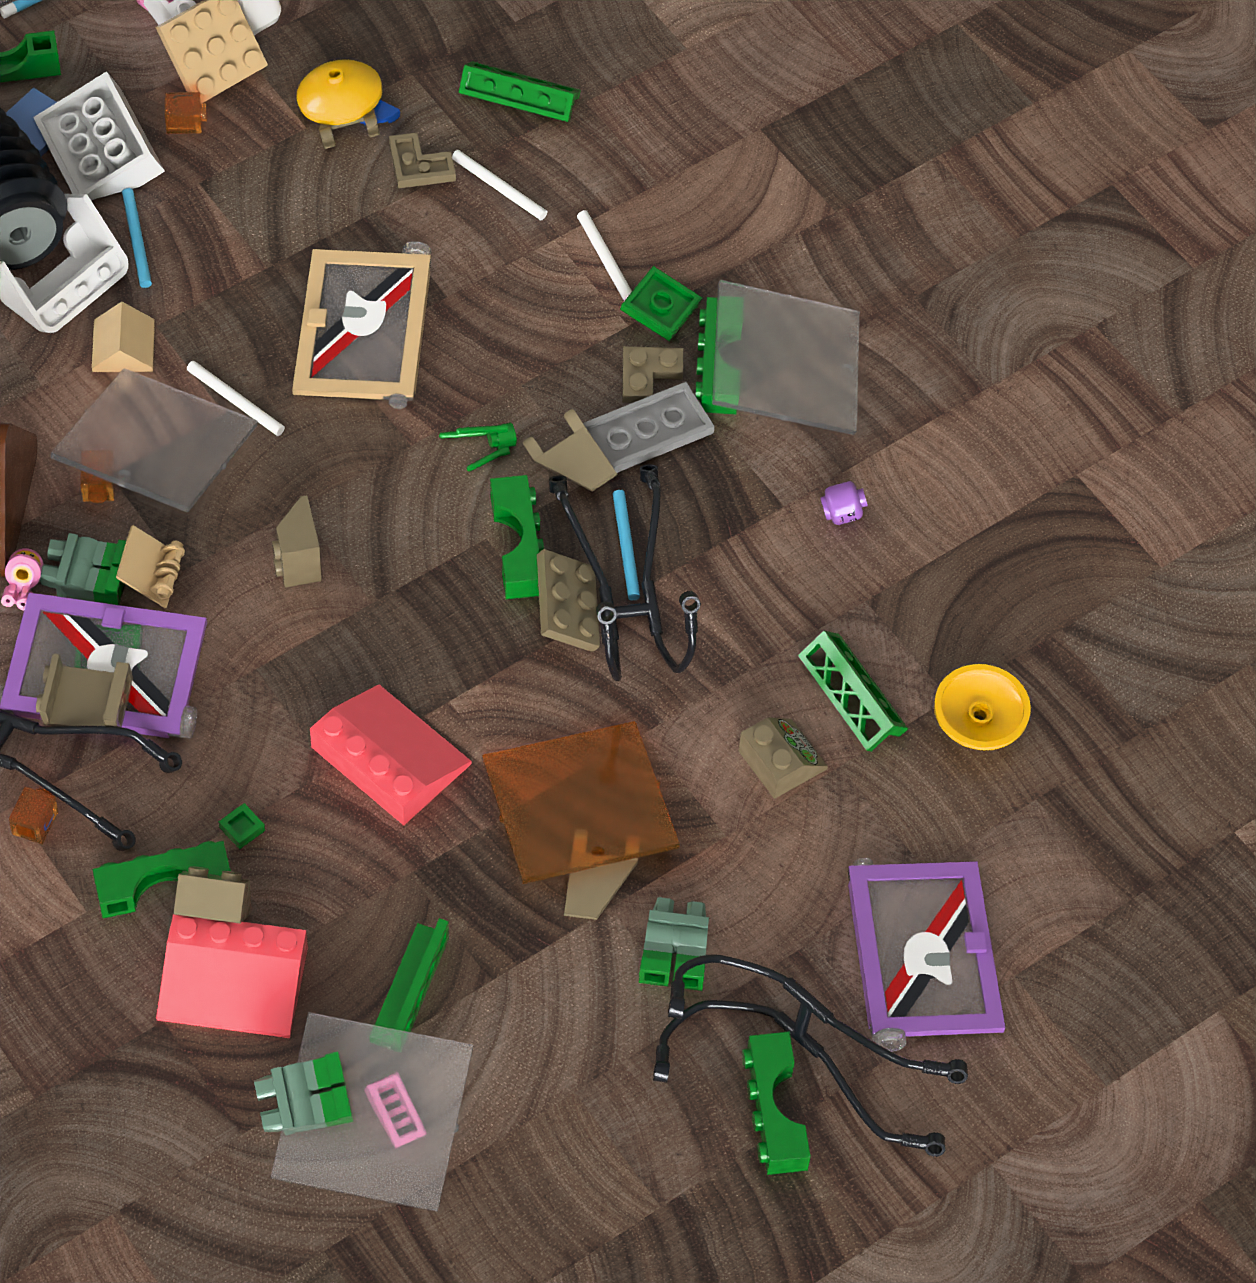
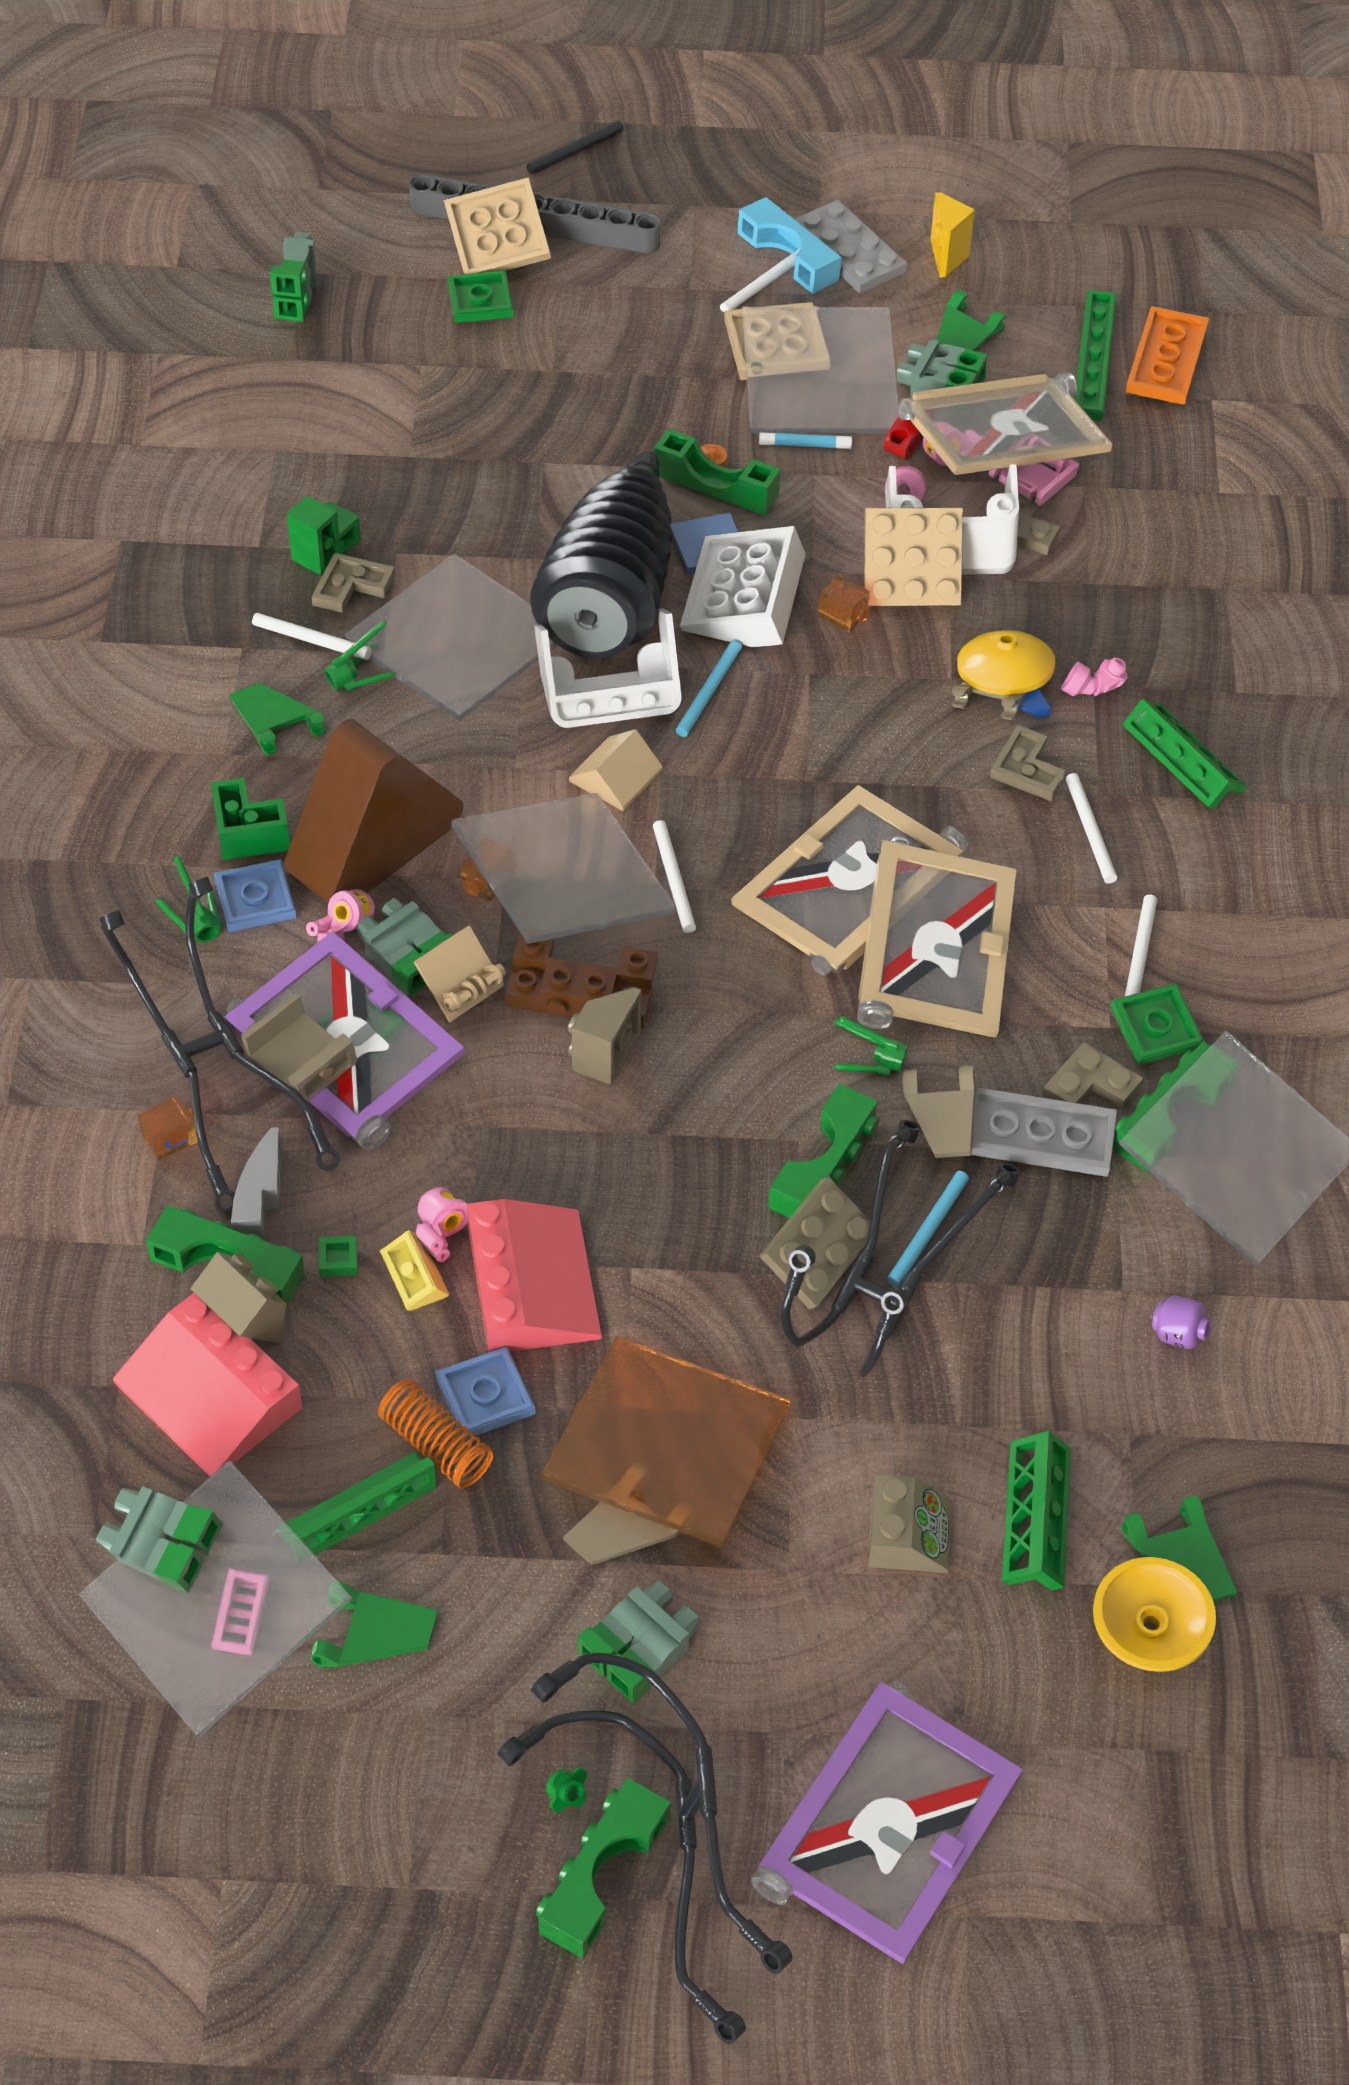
camera: 40 degrees right, 5 degrees down
none -> light grey slope [231,1127,281,1240]
none -> green flag [311,1582,438,1667]
none -> orange piece [378,1378,493,1489]
none -> light yellow slope [380,1230,449,1311]
none -> bright pink piece [416,1187,468,1262]
none -> medium blue tile [435,1346,536,1439]
none -> reddish brown bracket [505,930,658,1029]
none -> green plate [546,1767,587,1813]
none -> door [857,836,1016,1038]
none -> bright pink arm [1061,658,1127,696]
none -> green flag [1121,1495,1237,1602]

